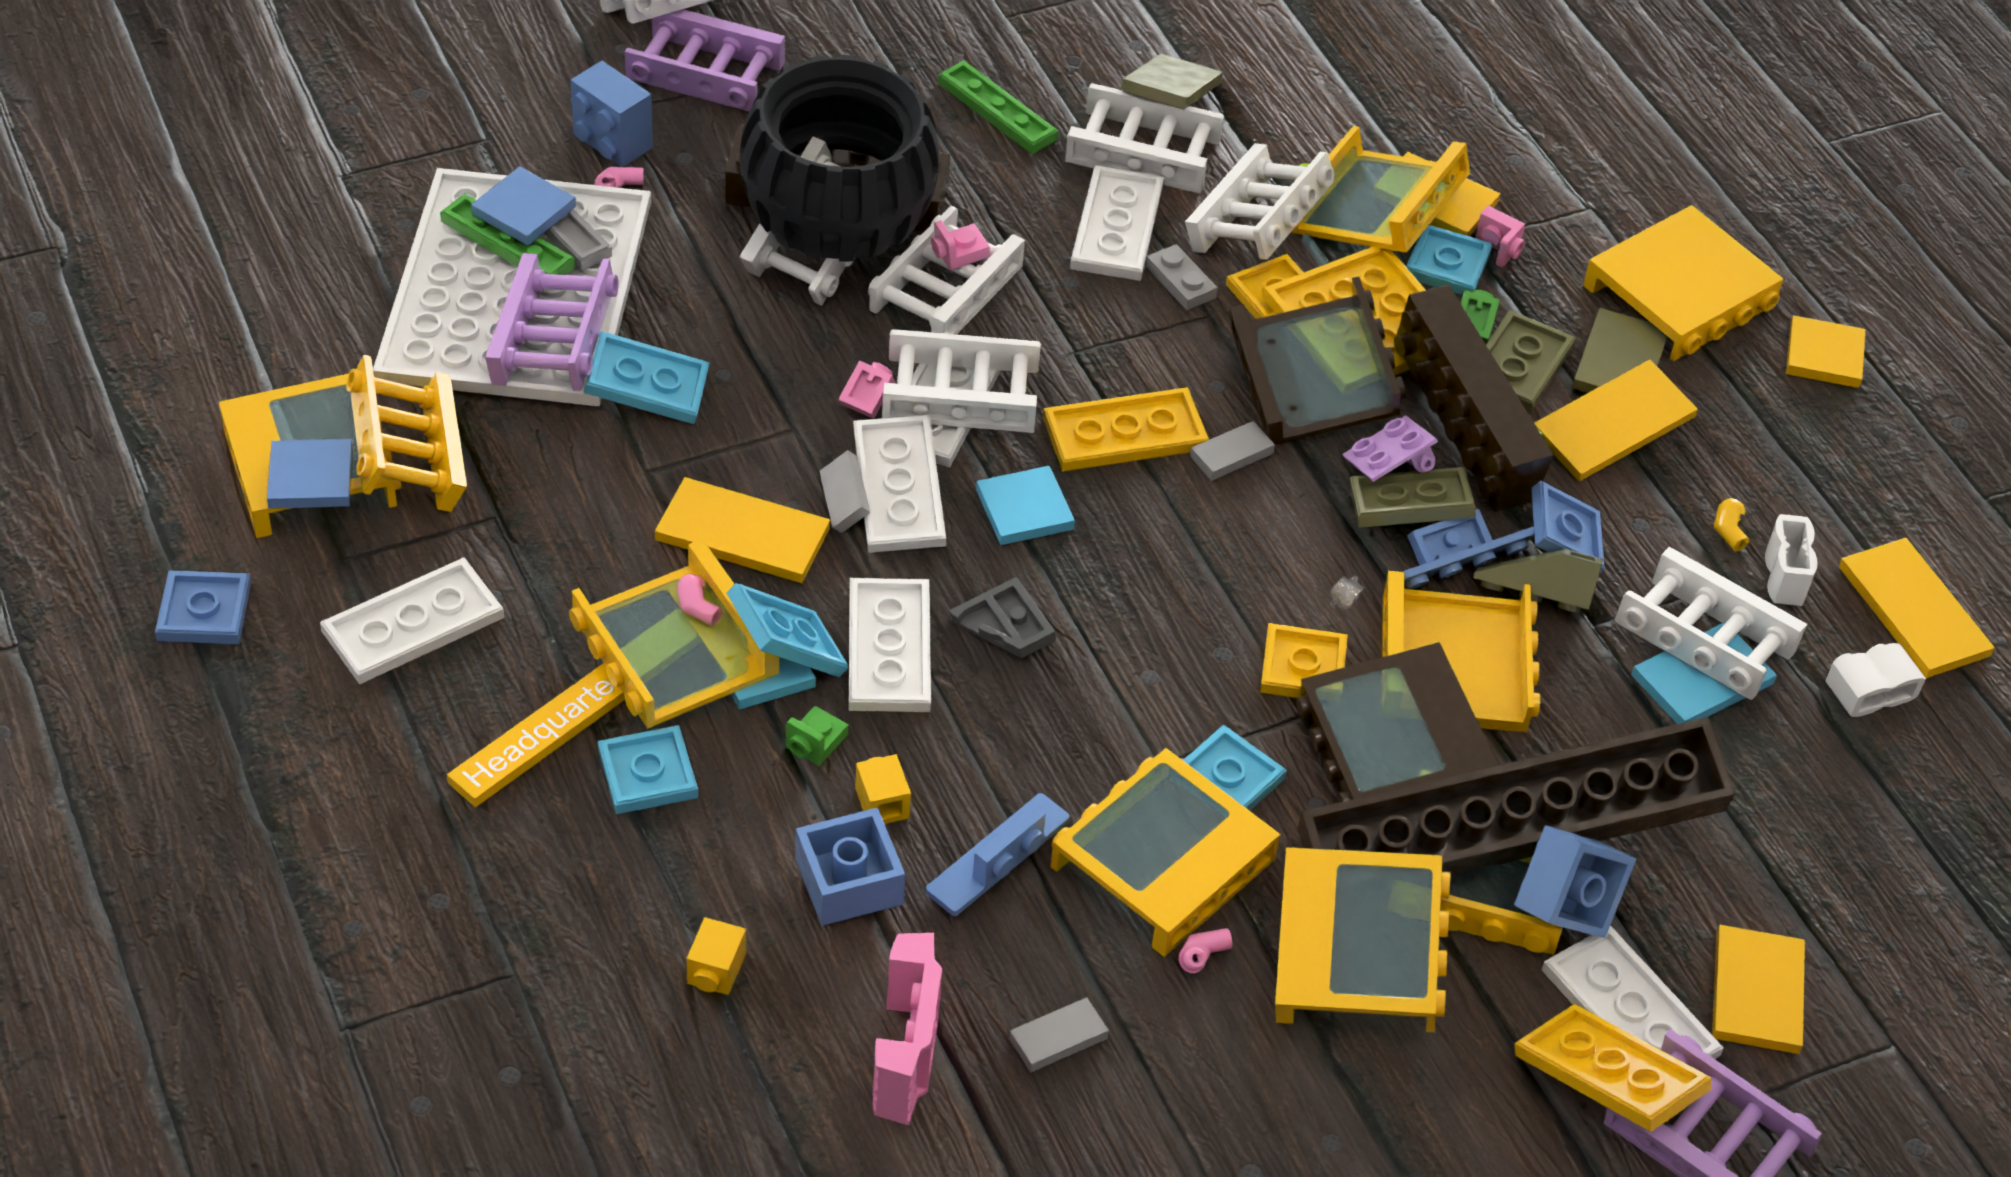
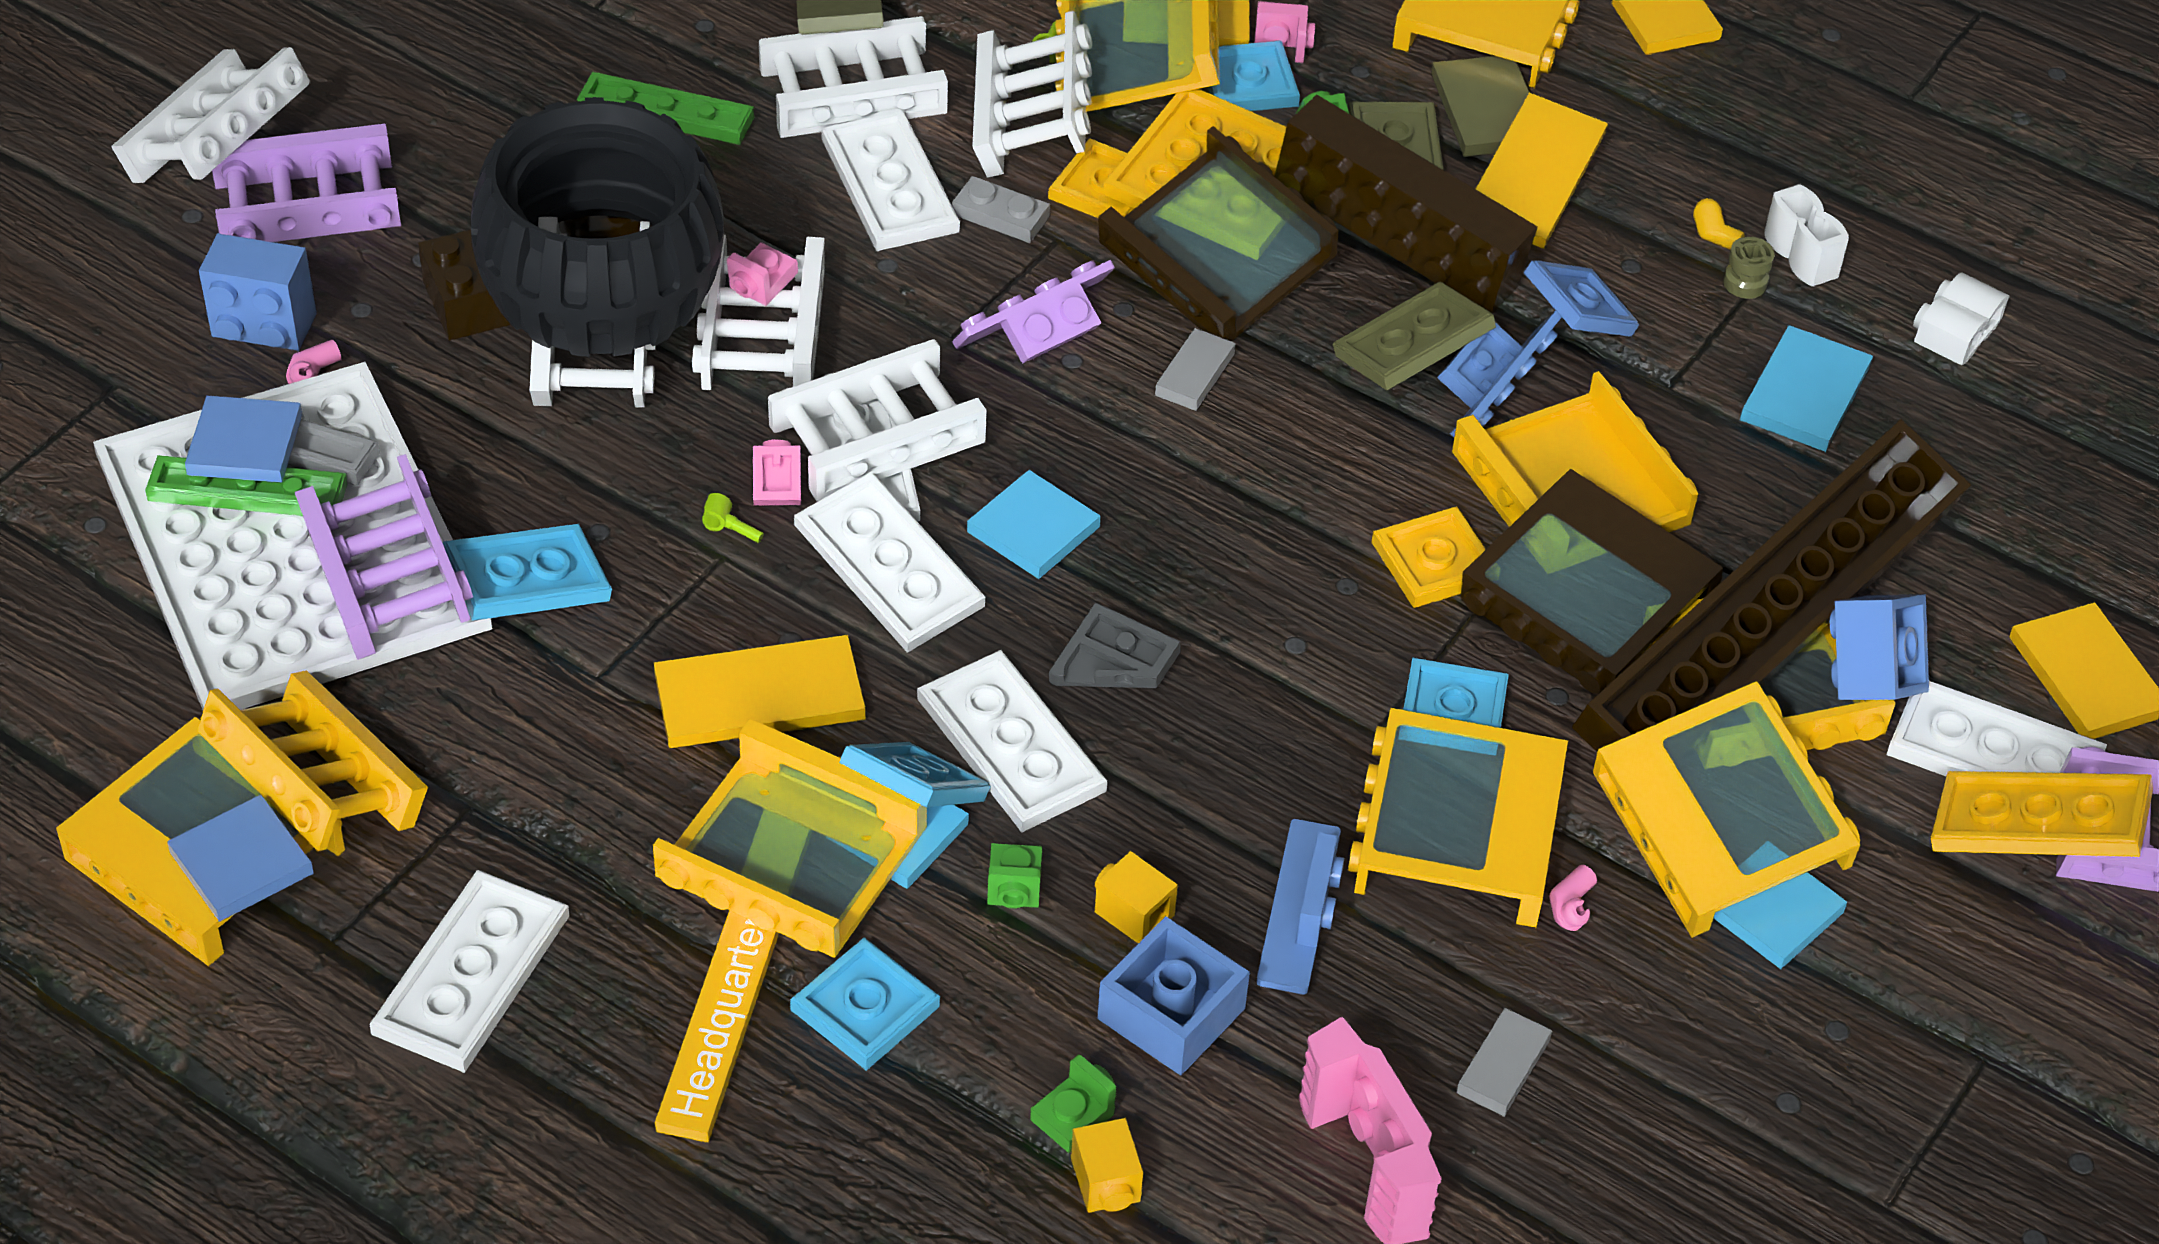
camera: 30 degrees left, 0 degrees up
medium blue tile [155,570,251,644] -> none
bright pink arm [677,574,722,626] -> none
light grey tile [819,450,870,533] -> none
yellow tile [1043,387,1209,472] -> none
clear plate [1329,575,1365,612] -> none
lavender hinge [1342,415,1438,482] -> none
olive slope [1473,549,1603,613] -> none
white fence [1615,547,1807,700] -> none
yellow tile [1839,538,1995,678] -> none
none -> lime hand [702,493,764,543]
none -> lavender bracket [952,260,1115,364]
none -> bright green bracket [1031,1054,1116,1153]
none -> medium azure tile [1714,842,1847,969]
none -> olive wheel [1723,237,1775,299]

